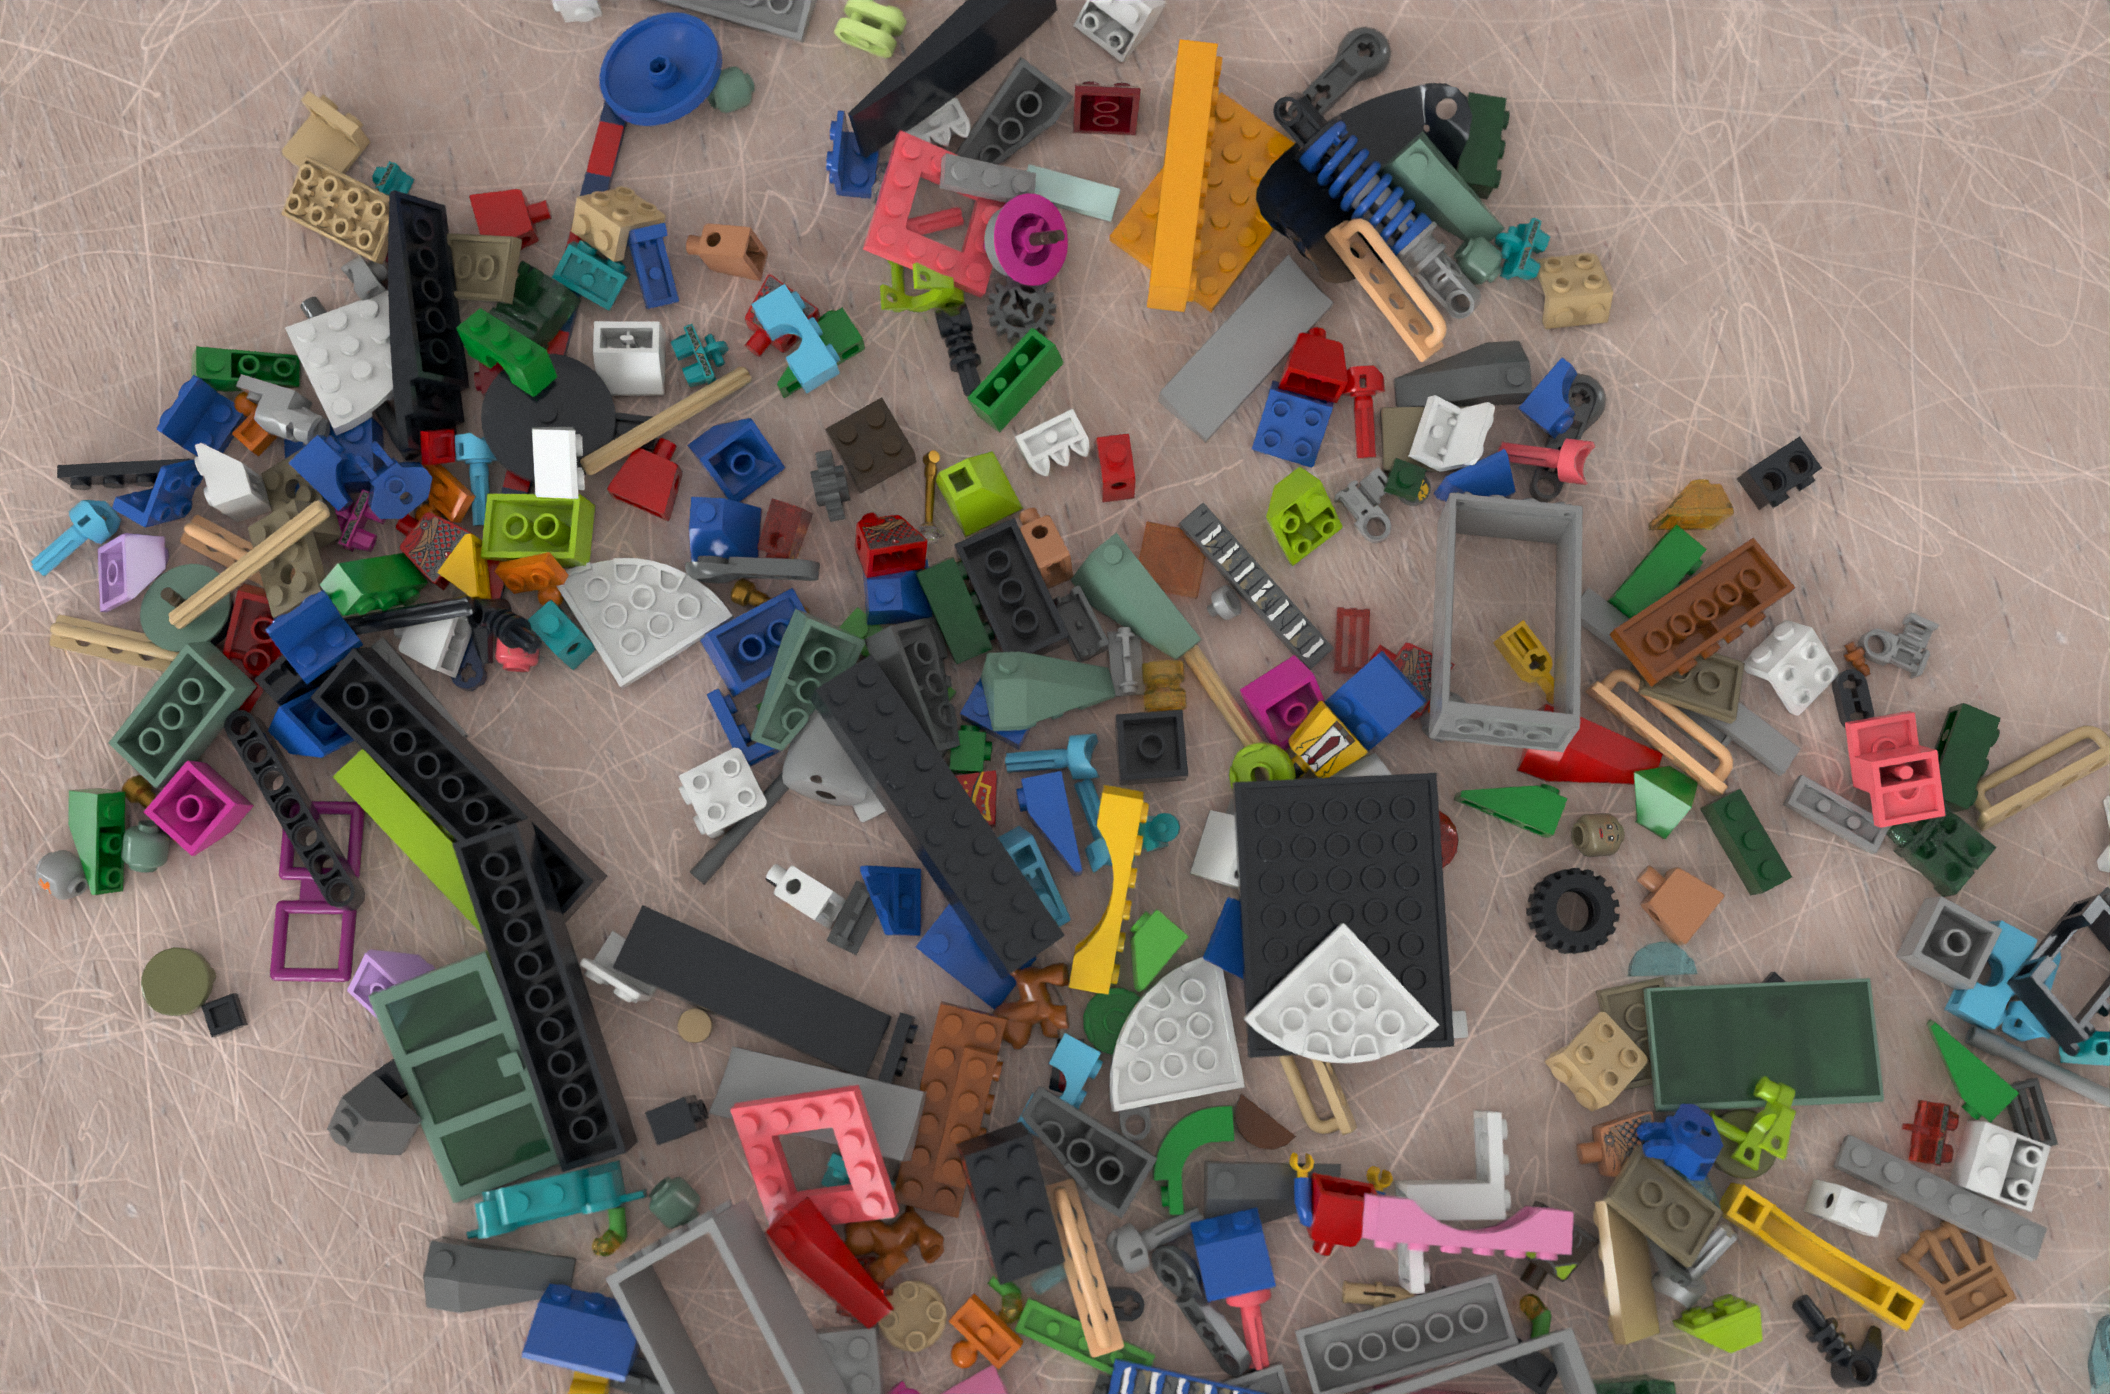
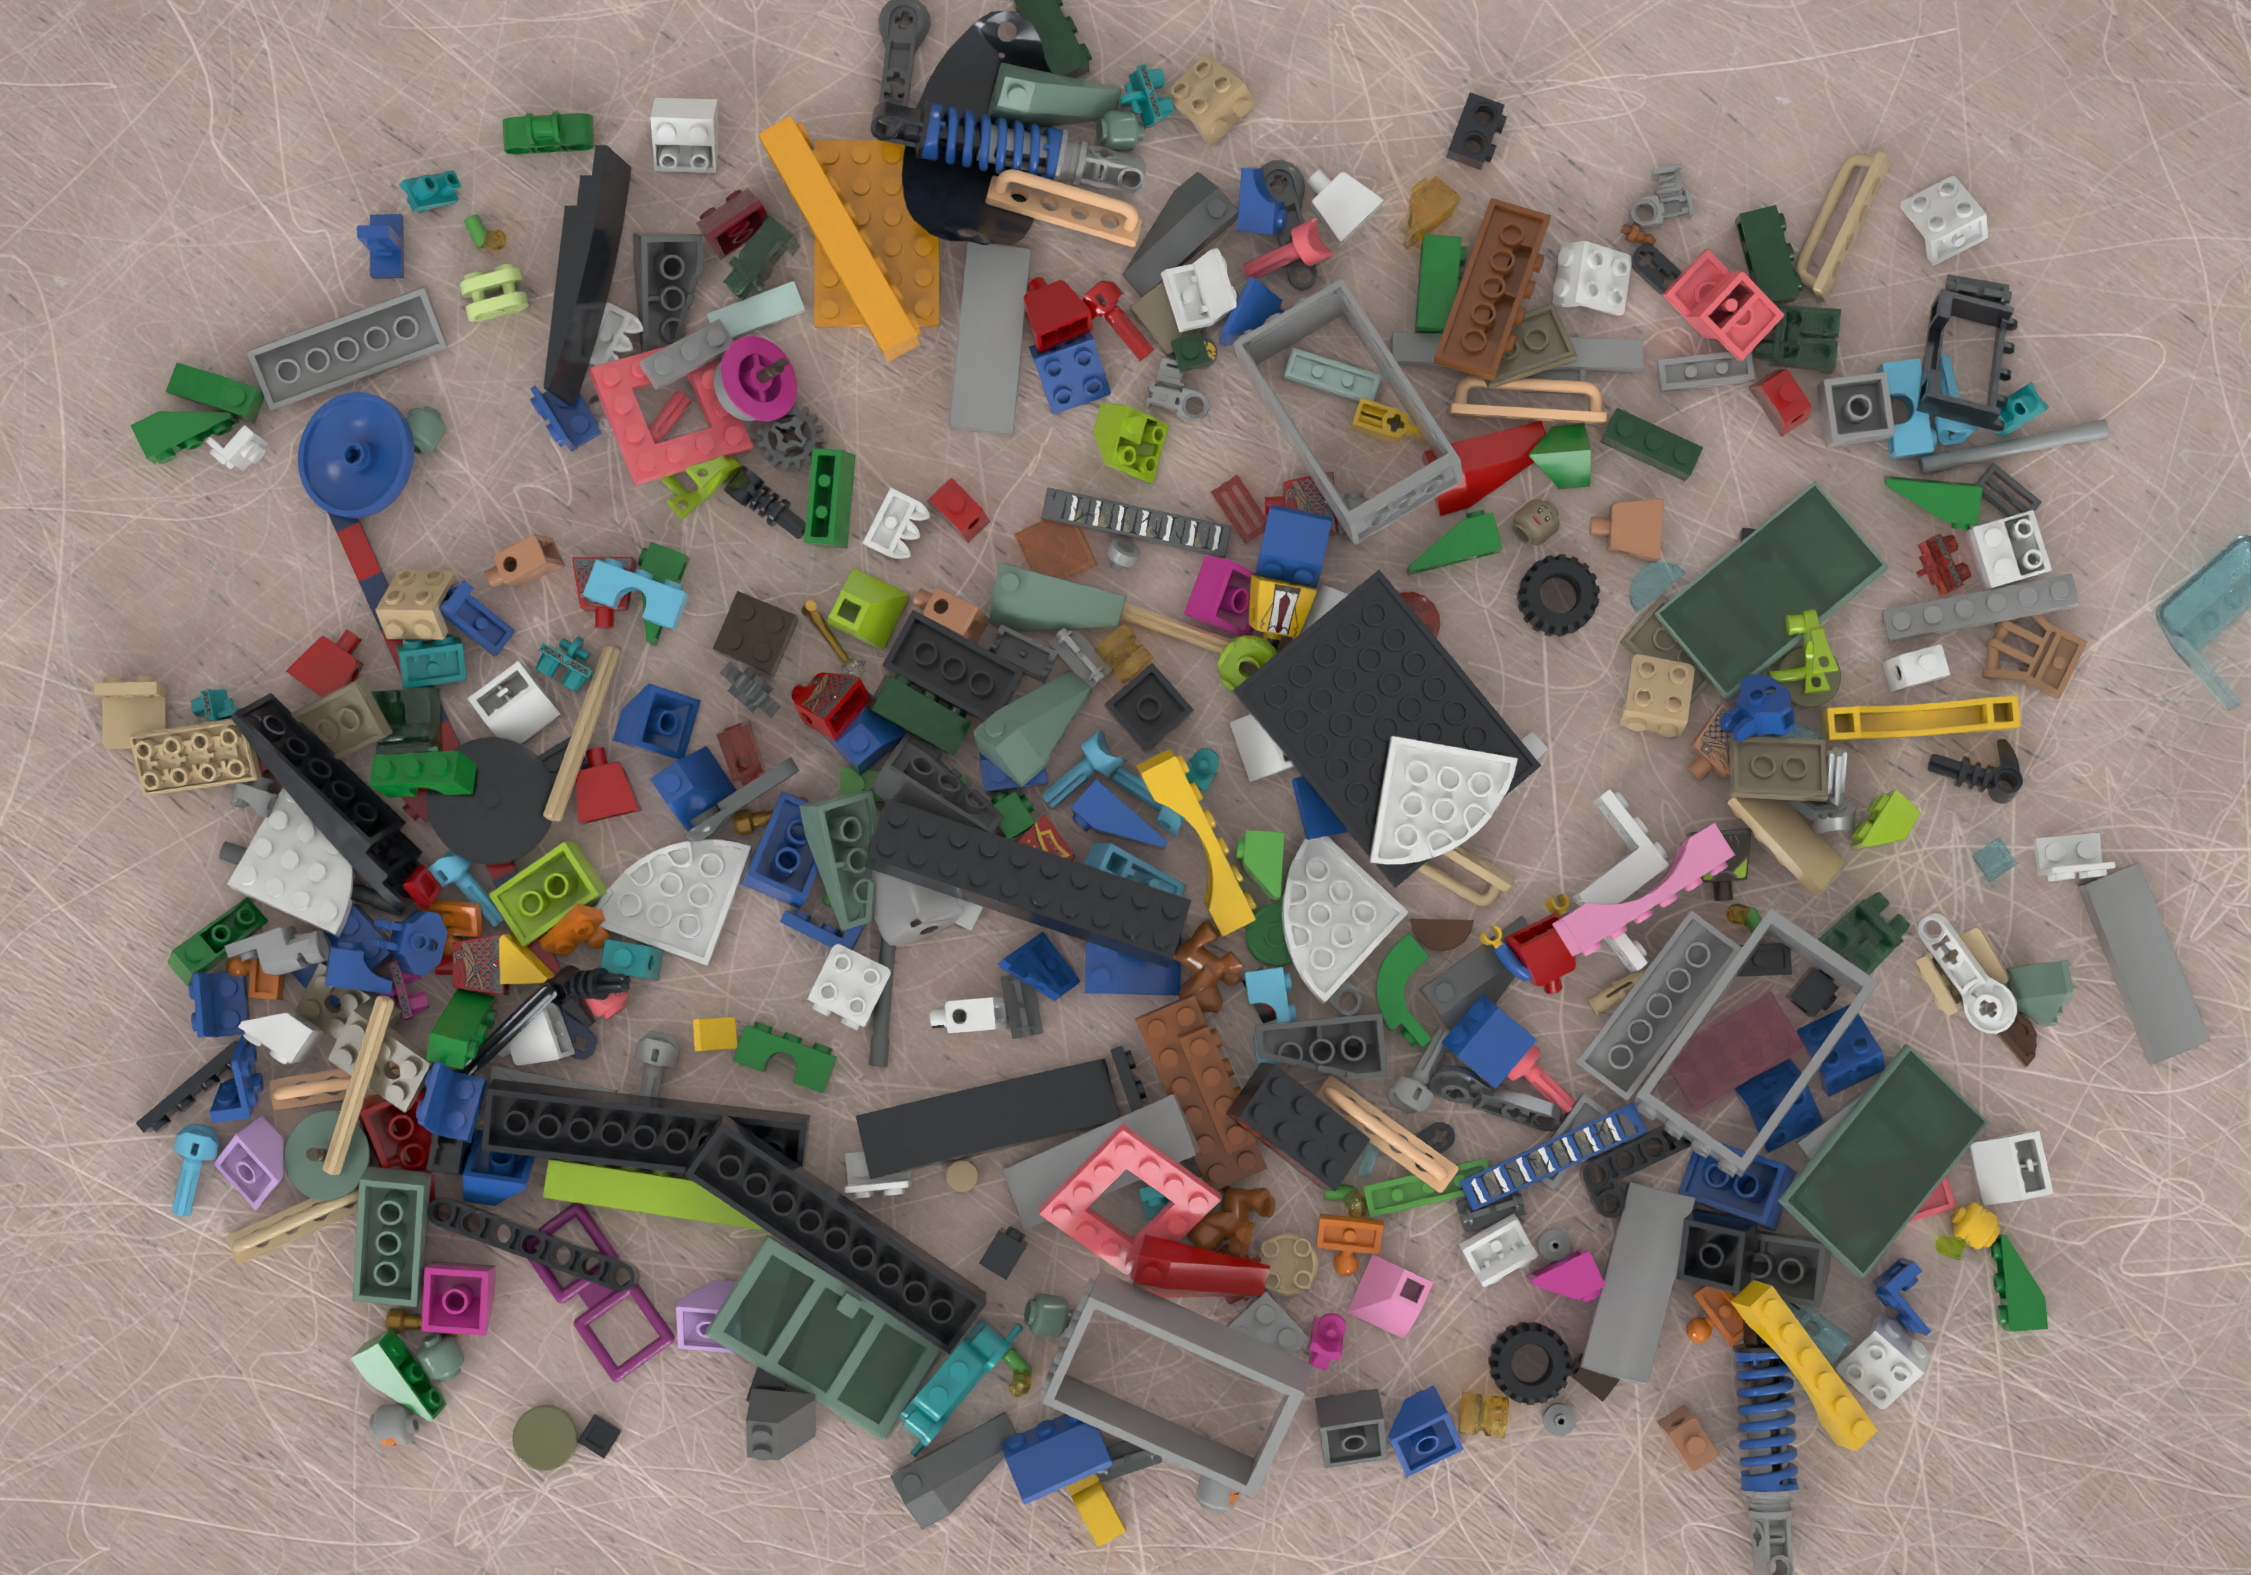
camera: 30 degrees left, 5 degrees up
white slope [532,427,585,499] -> none
none -> light grey piece [635,1031,680,1097]
none -> yellow slope [693,1017,737,1051]
none -> clear green hips [723,216,801,300]
none -> green arch [732,1021,838,1093]
none -> light aqua tile [1283,347,1382,403]
none -> white torso [1307,169,1384,248]
none -> red torso [1749,369,1812,437]

